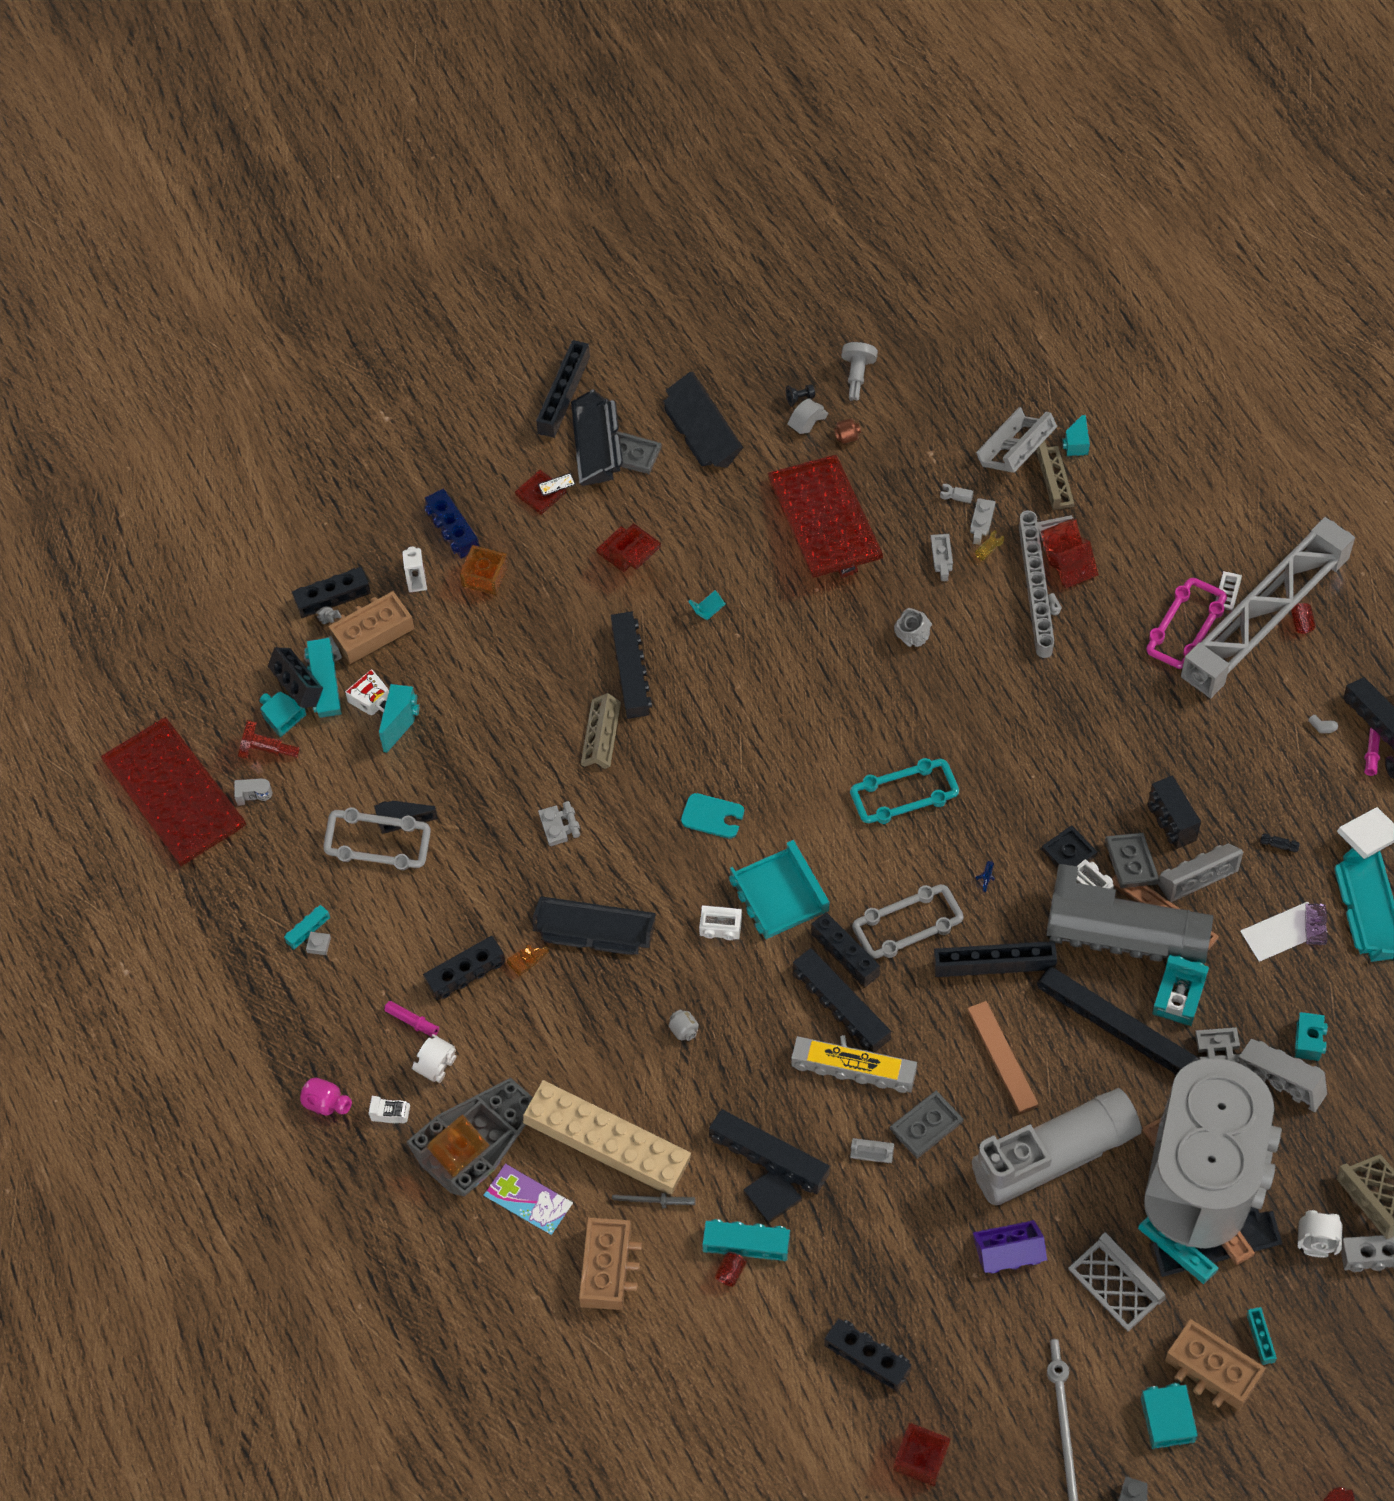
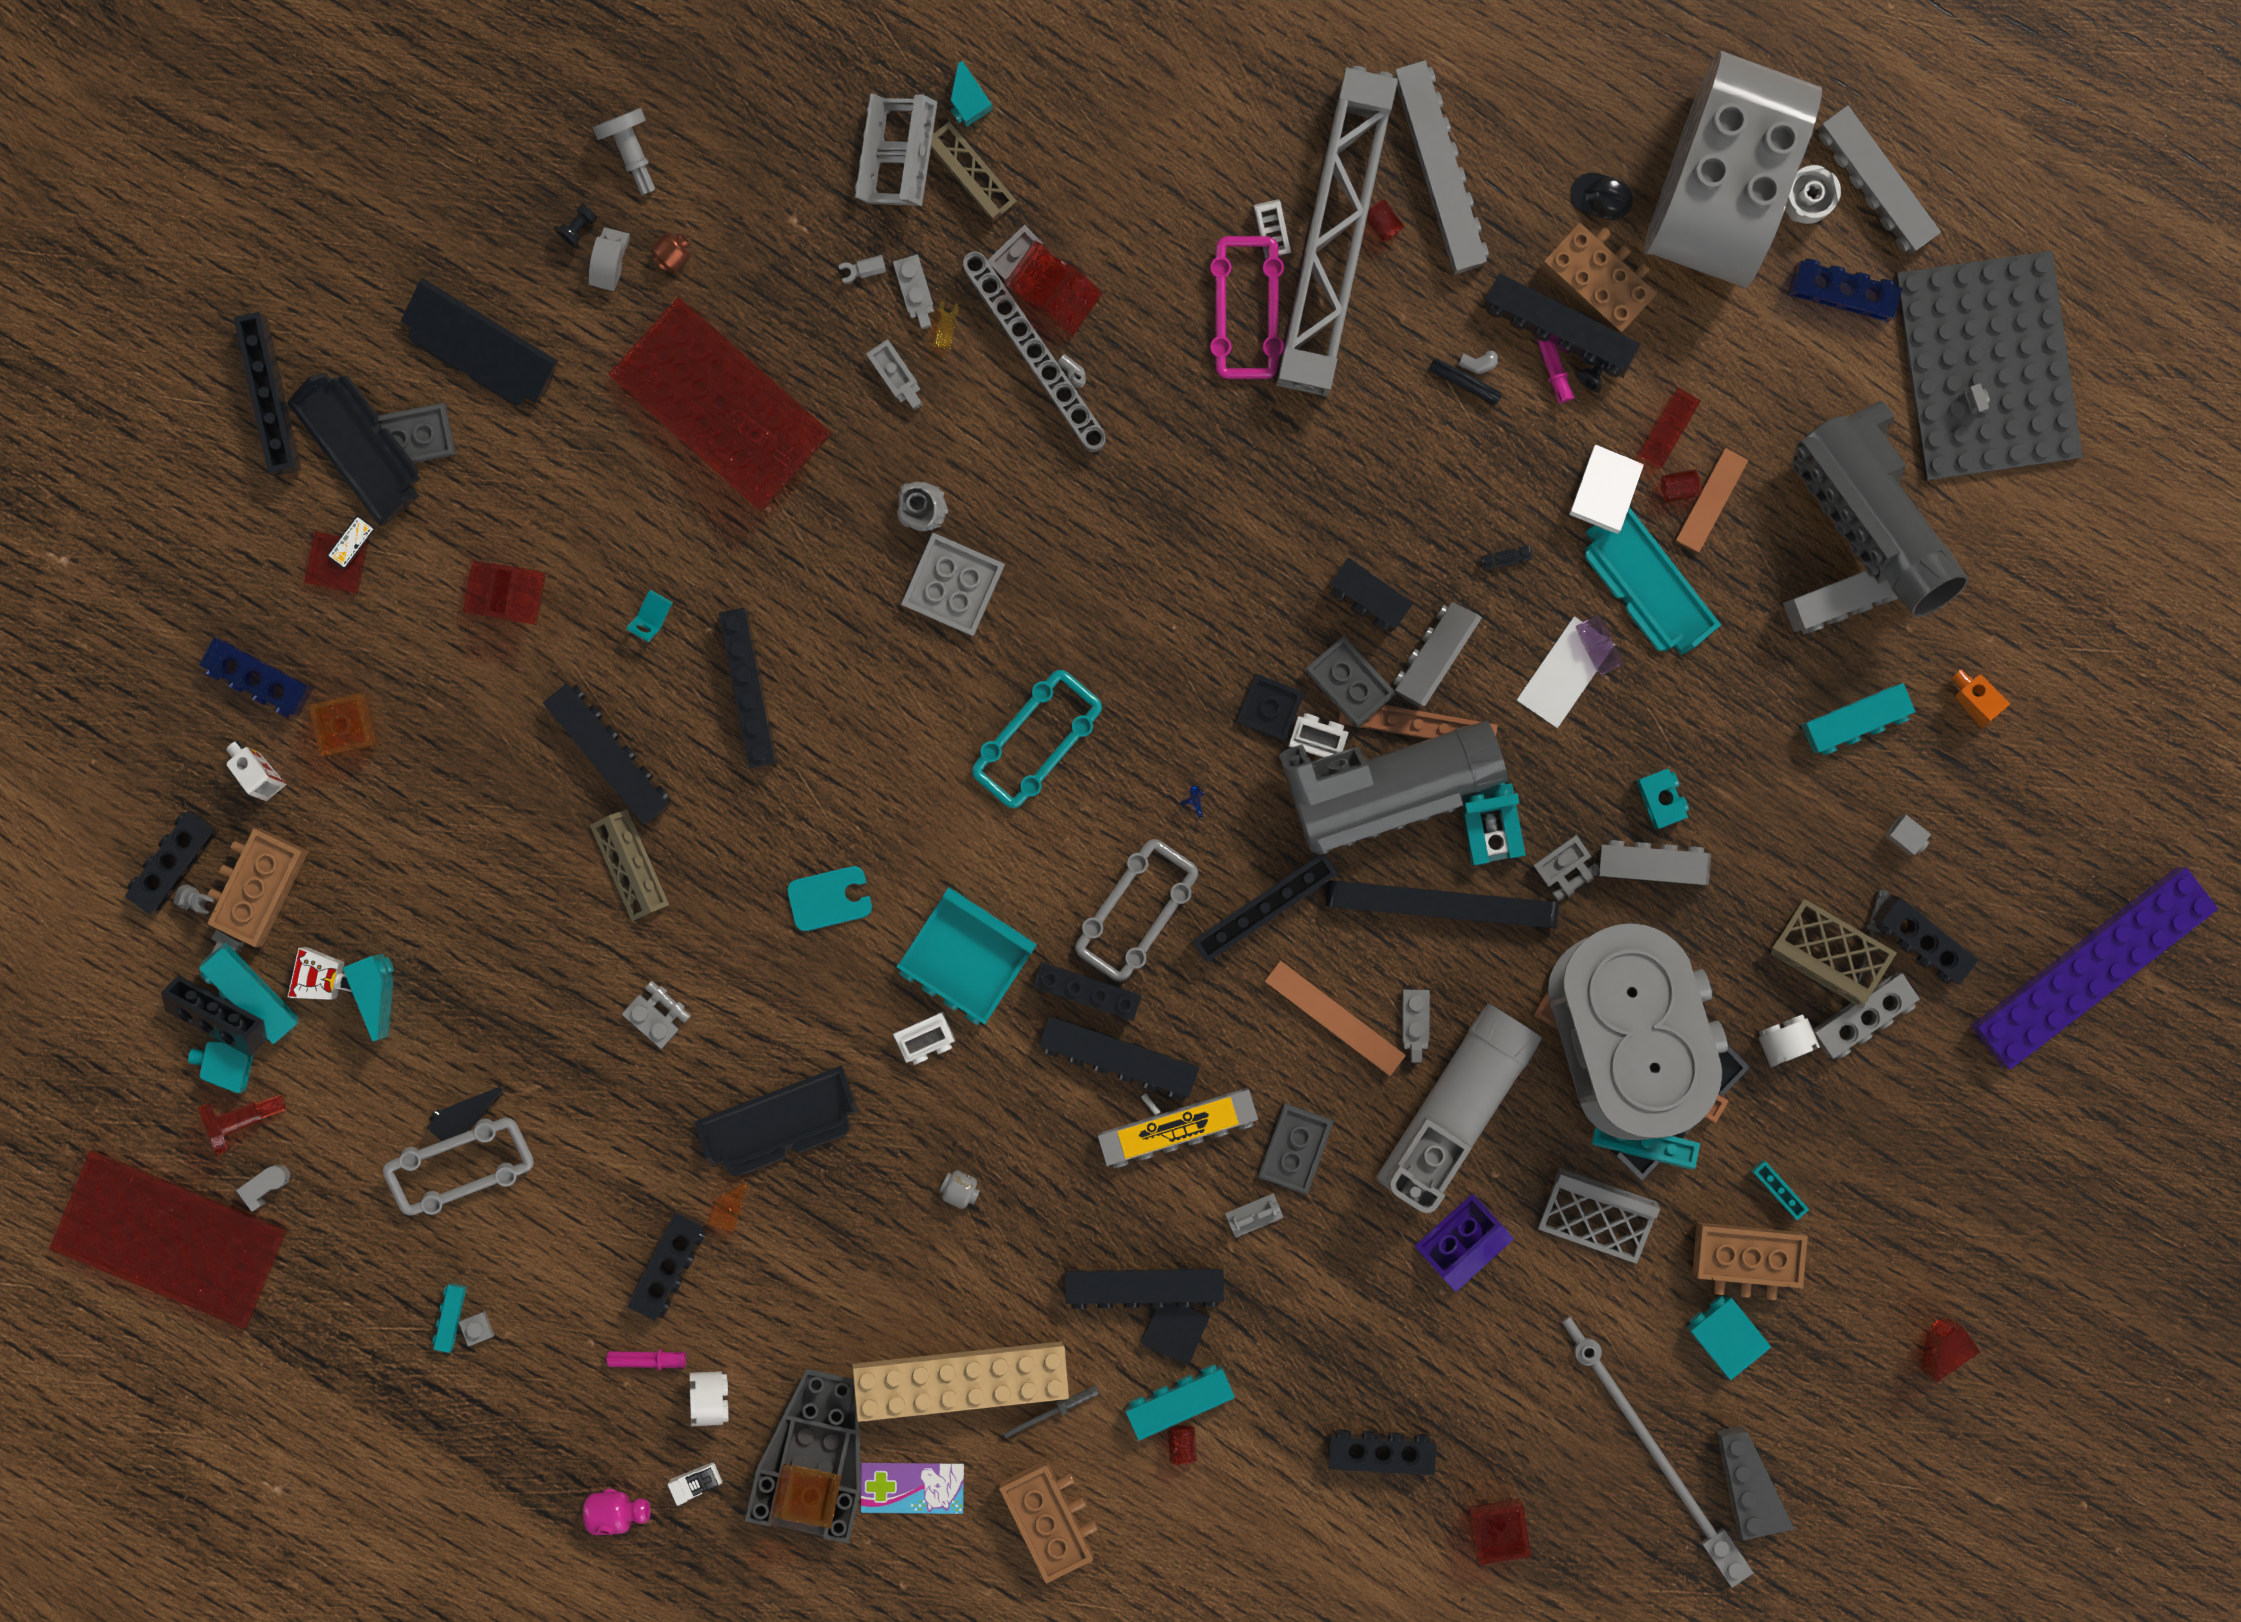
camera: 35 degrees left, 30 degrees up
none -> black brick [719,608,778,769]
none -> light grey plate [901,533,1005,637]
none -> light grey brick [1393,60,1489,275]
none -> light grey hinge [1402,990,1430,1063]
none -> black axle [1429,358,1502,405]

